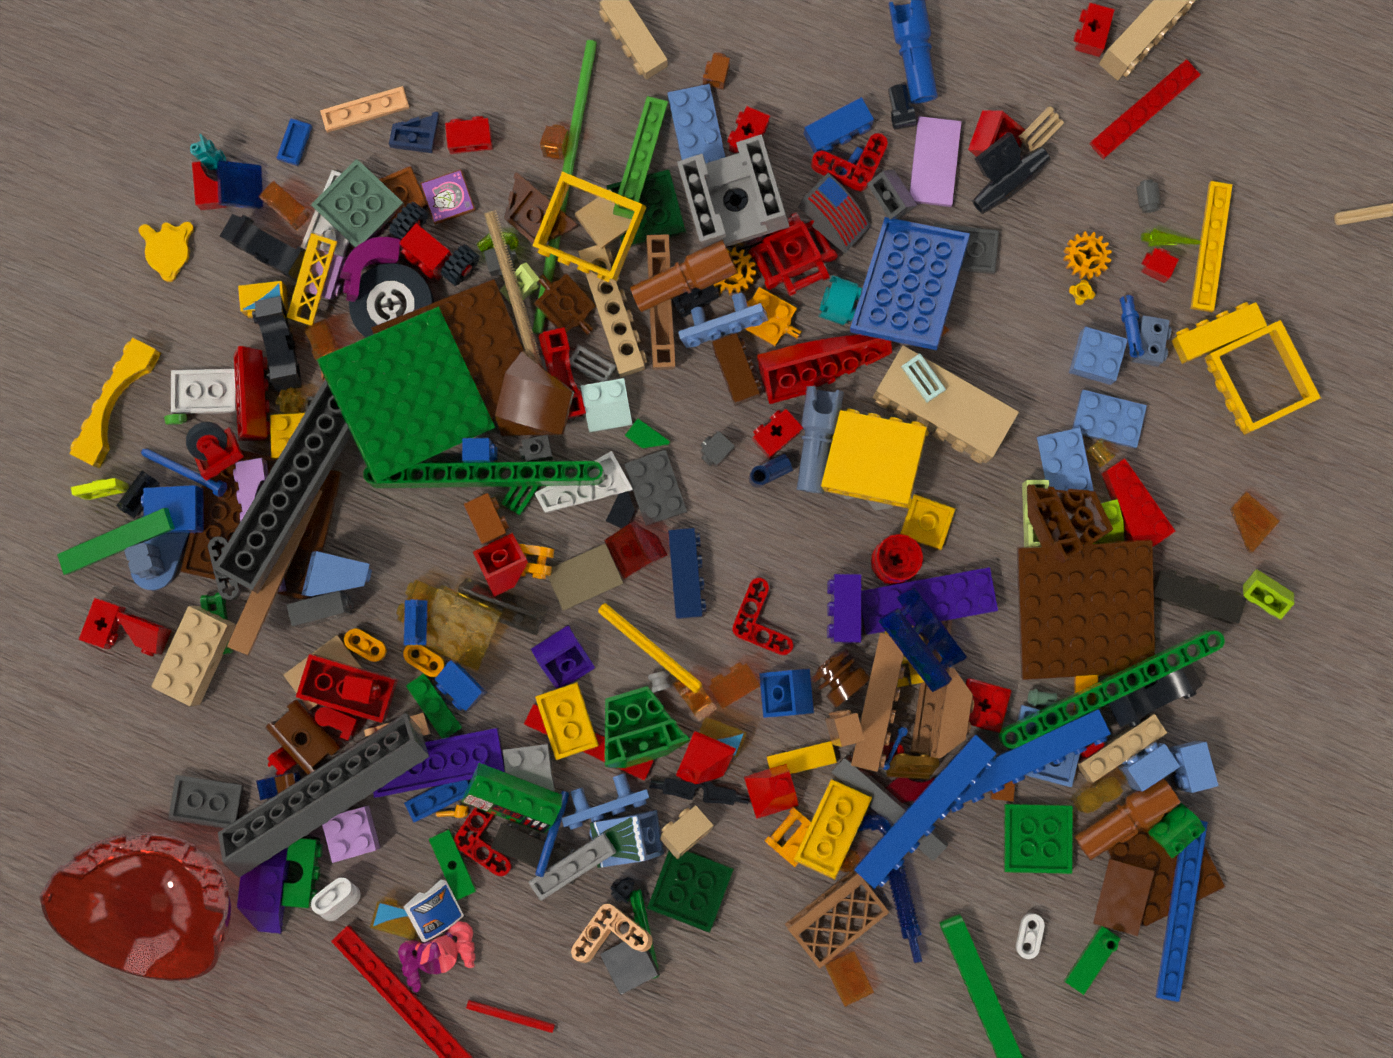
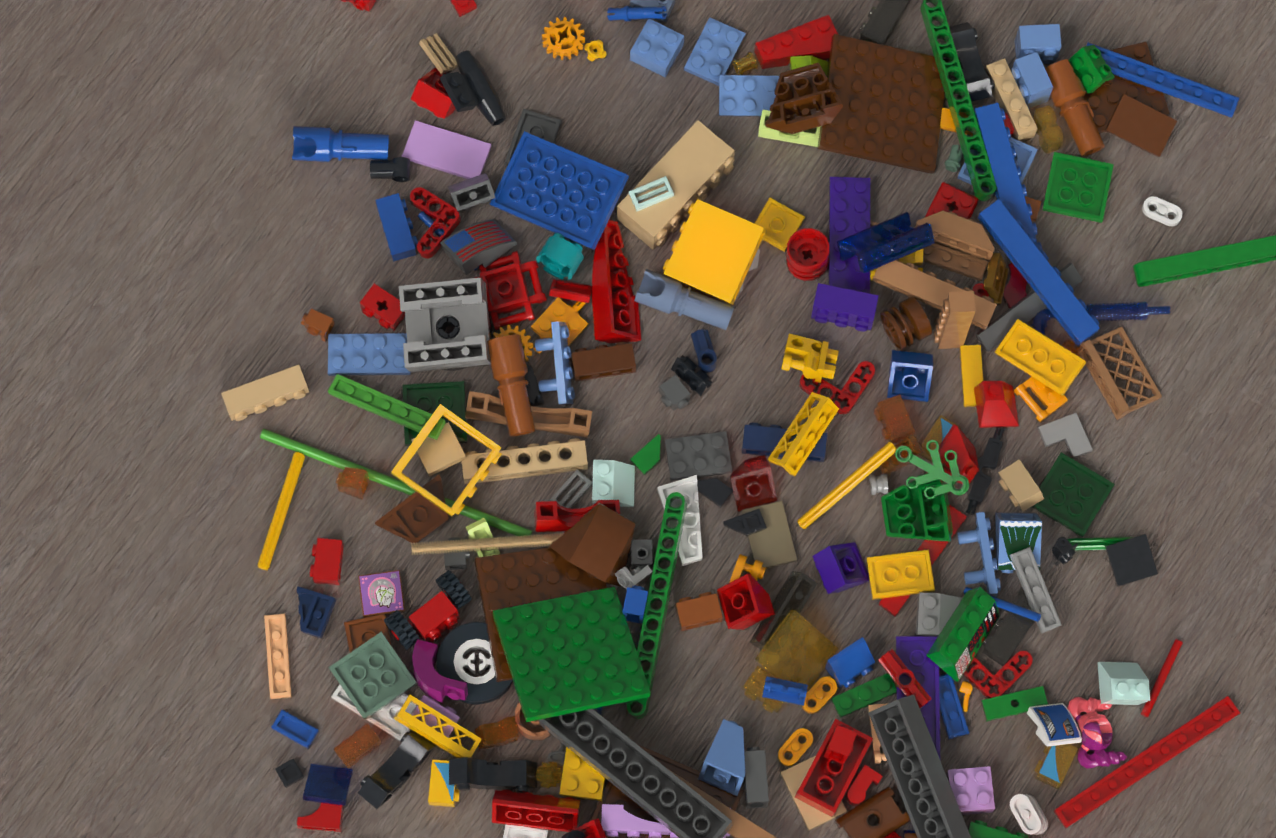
camera: 80 degrees left, 10 degrees down
teal hinge [190,134,227,171] -> none
clear neon green arm [476,232,519,253] -> none
green tile [501,470,539,516] -> none
reddish brown plate [534,273,596,335] -> none
light nougat beam [571,904,652,963] -> none
red brick [752,409,803,459] -> none
clear orange plate [825,950,874,1007] -> none
blue hinge [883,727,908,770] -> none
green piece [1064,926,1121,995] -> none
none -> yellow axle [258,452,305,570]
none -> black tile [275,758,304,788]
none -> red tile [549,279,592,303]
none -> light grey bracket [615,565,653,590]
none -> black hinge [671,355,713,396]
none -> black tile [723,509,767,536]
none -> yellow fence [768,392,839,476]
none -> yellow hips [781,333,839,383]
none -> red piece [878,649,932,708]
none -> green plant [895,440,969,499]
none -> light grey tile [1038,413,1093,458]
none -> light aqua slope [1097,662,1150,705]

